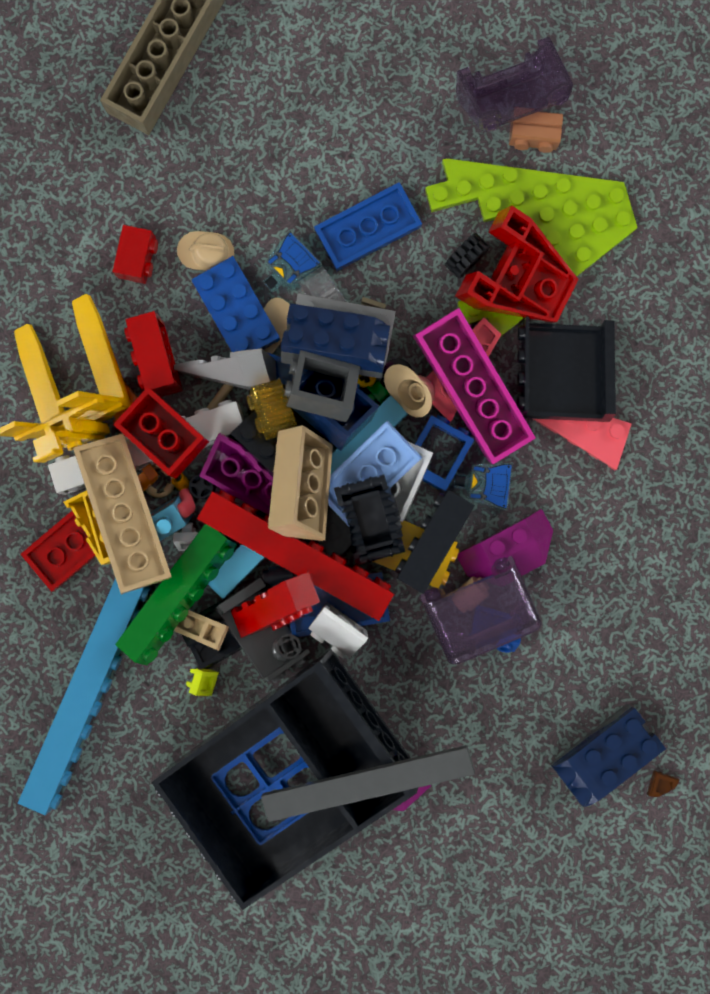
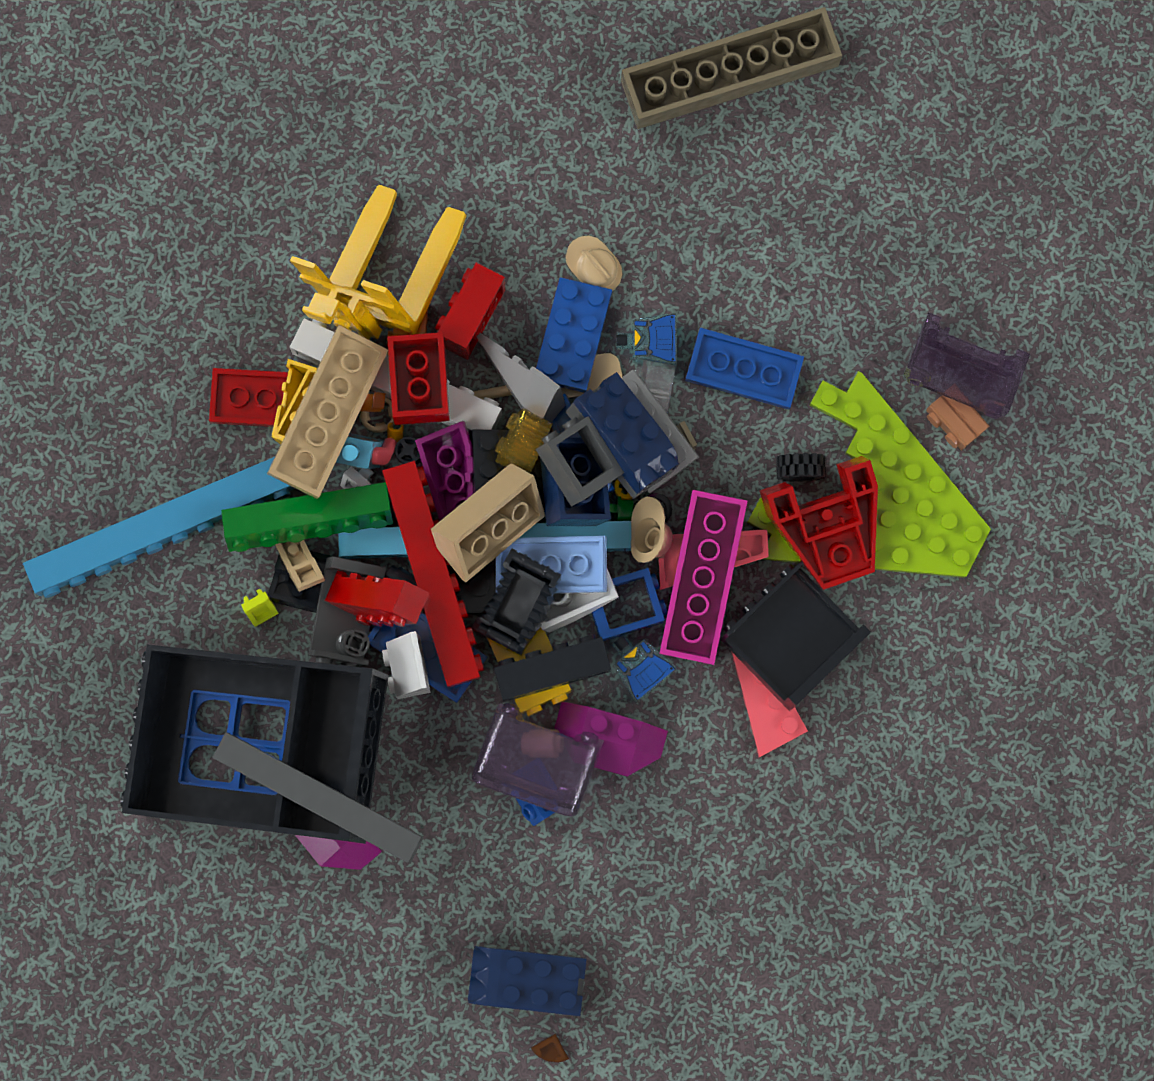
camera: 30 degrees right, 5 degrees down
red brick [112,225,158,284] -> none

